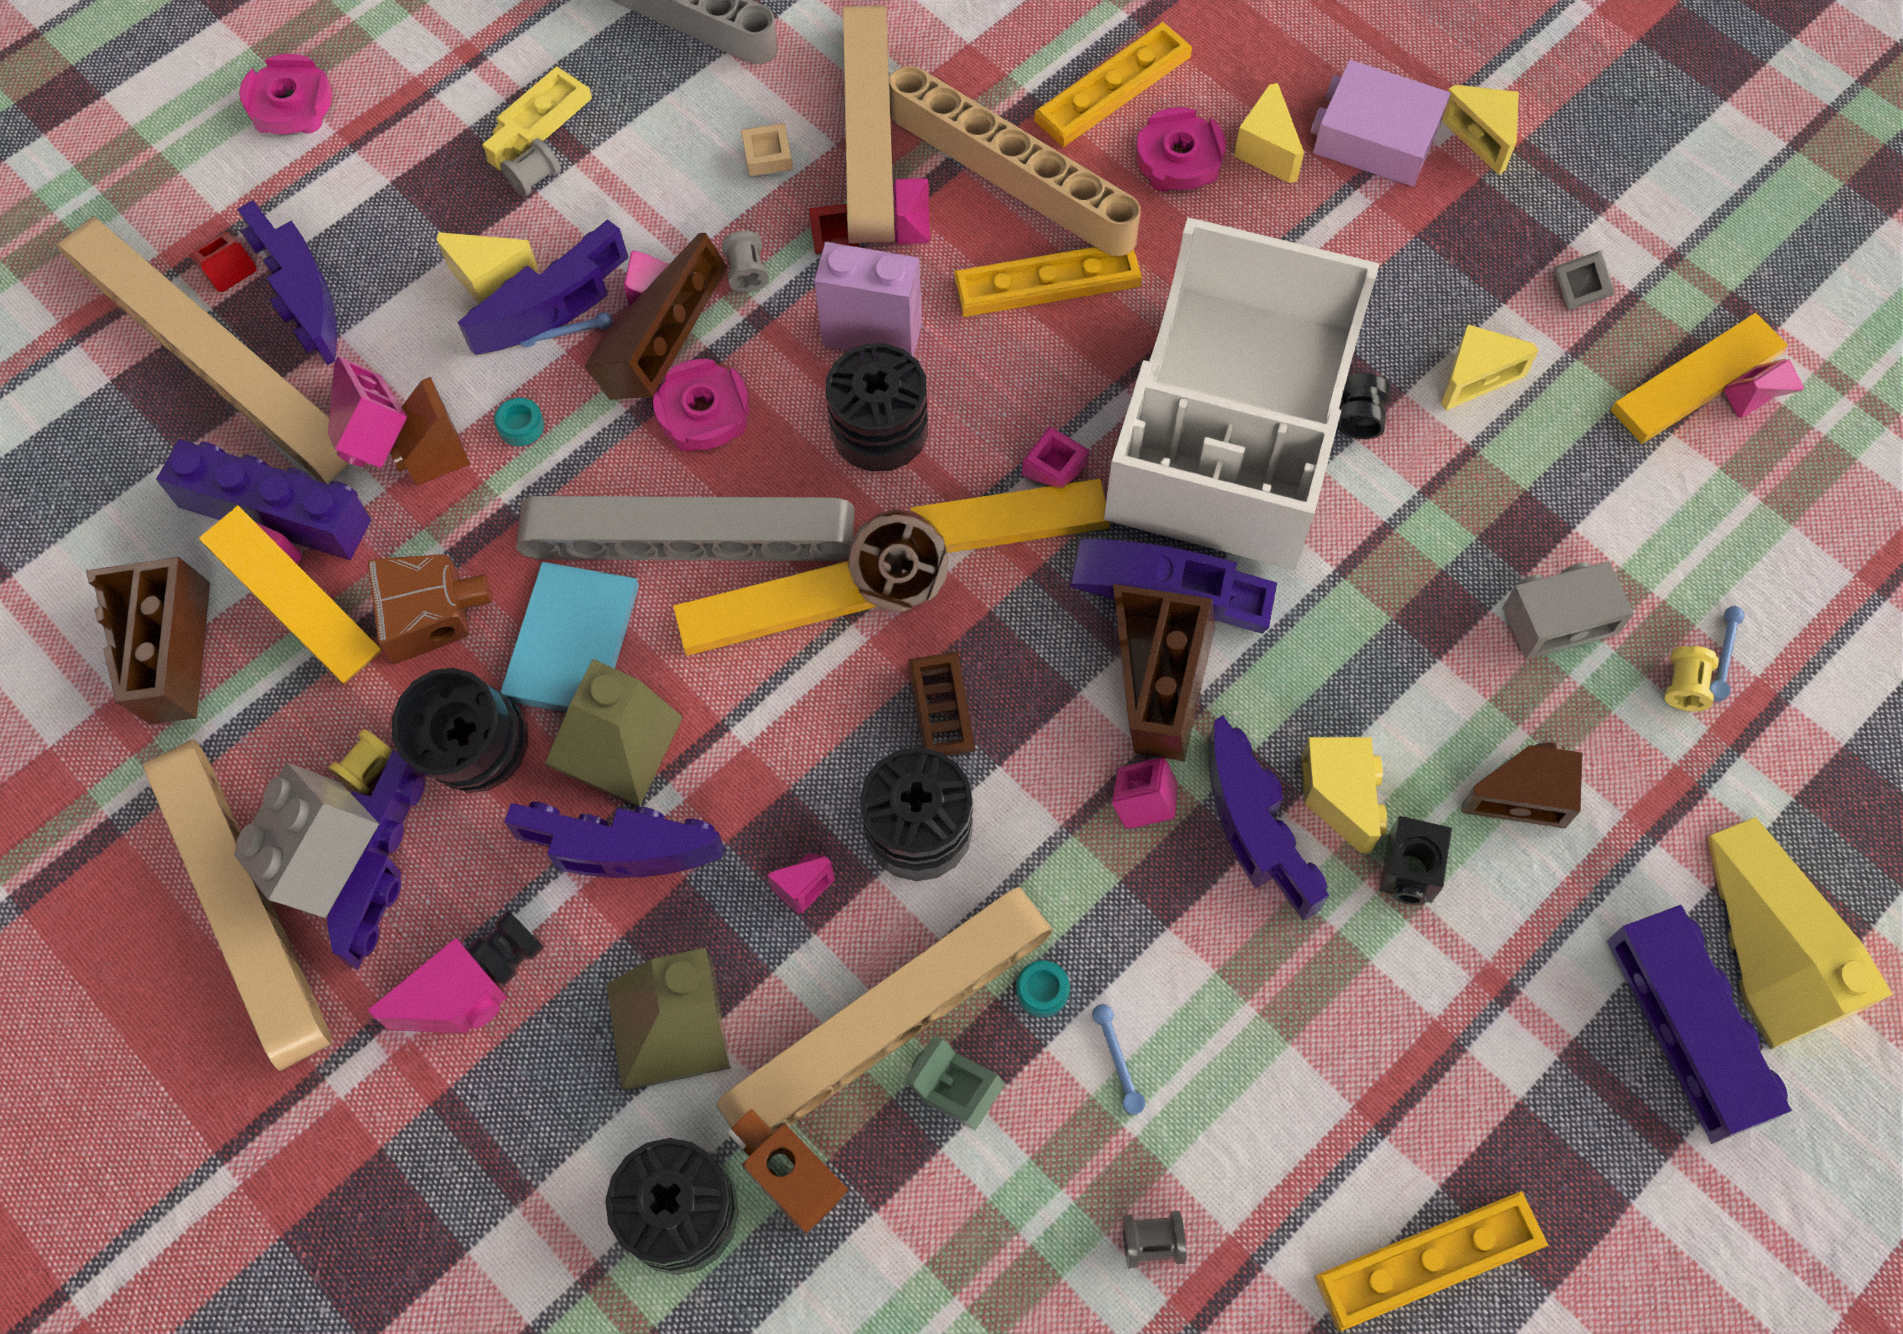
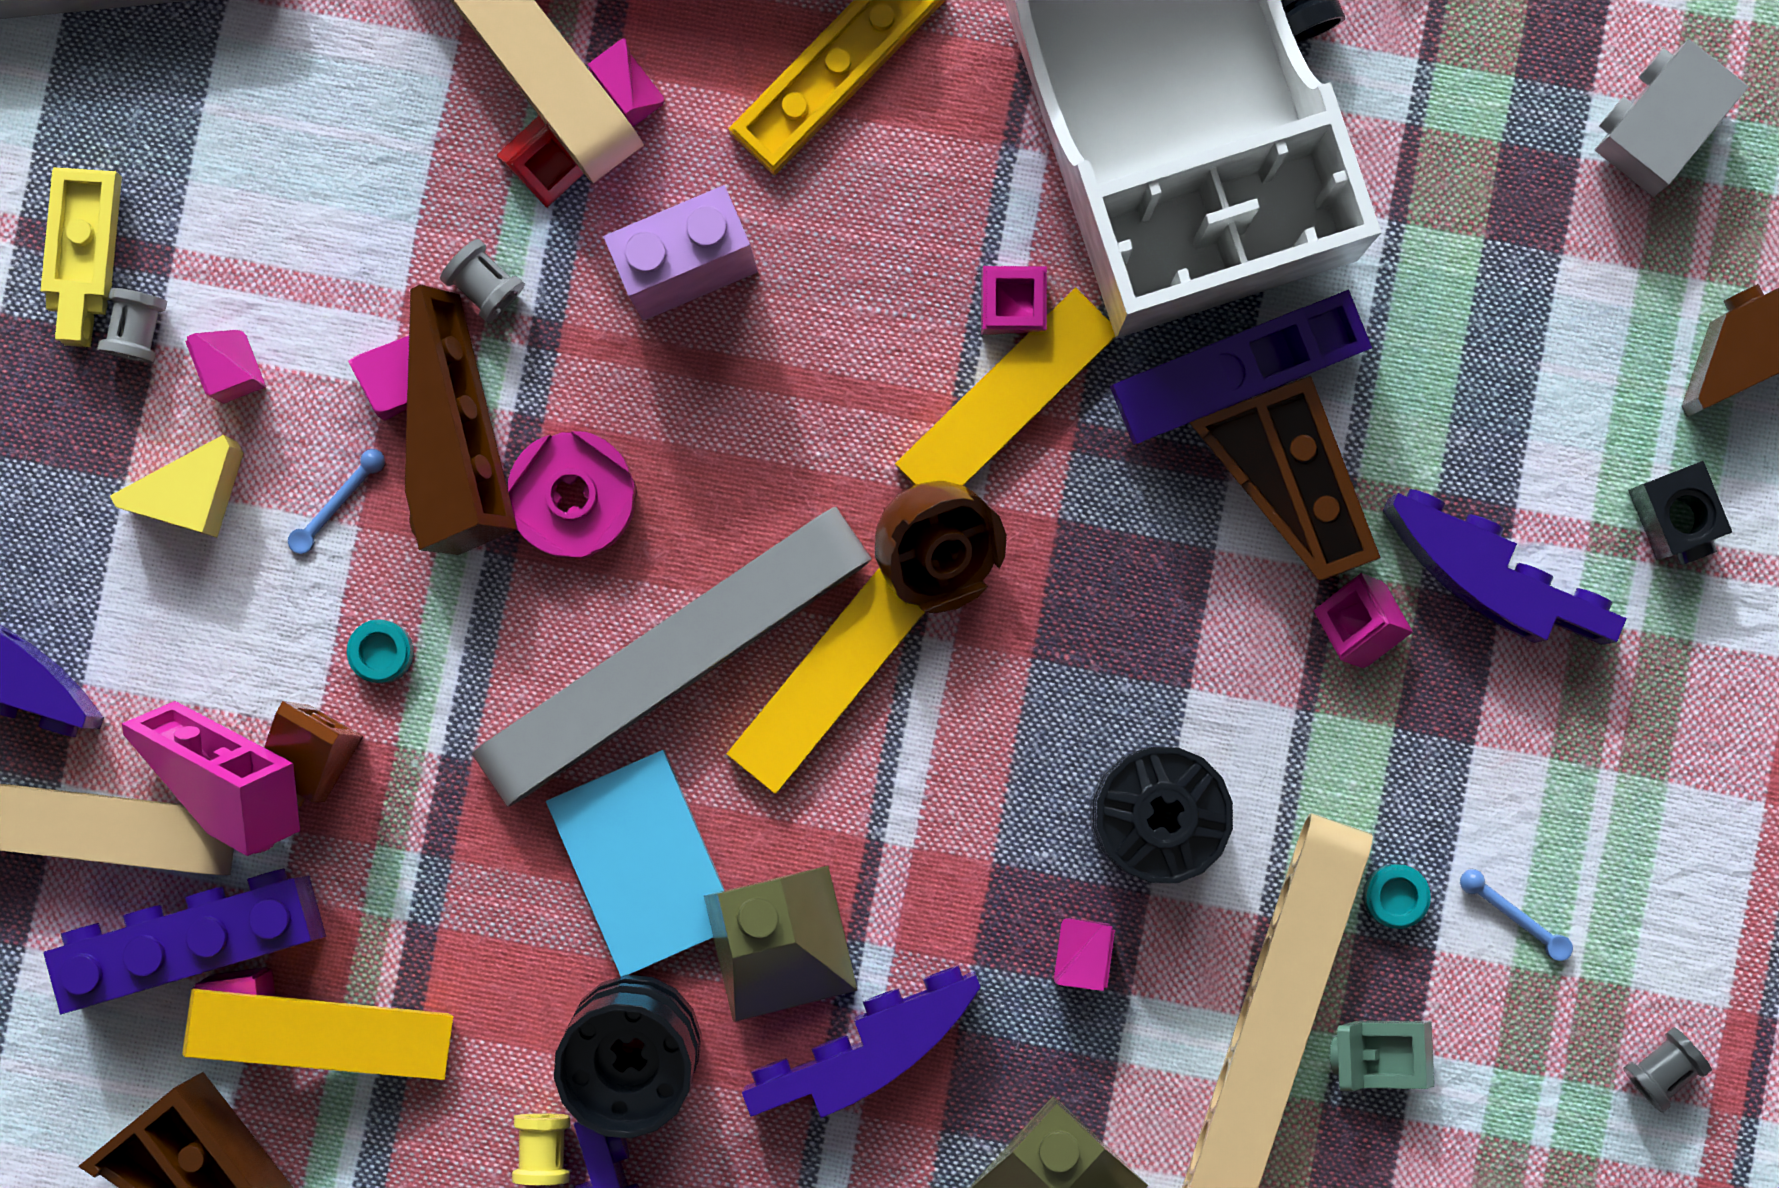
camera: 30 degrees left, 20 degrees up
dark orange torso [367,554,492,664] -> none
dark purple slope [457,219,629,355] -> none
tan plate [741,123,793,176] -> none
black wheel [826,343,928,471] -> none
reddish brown slope [907,652,976,756] -> none
light yellow slope [1301,737,1387,853] -> none
none -> dark pink slope [185,330,266,404]

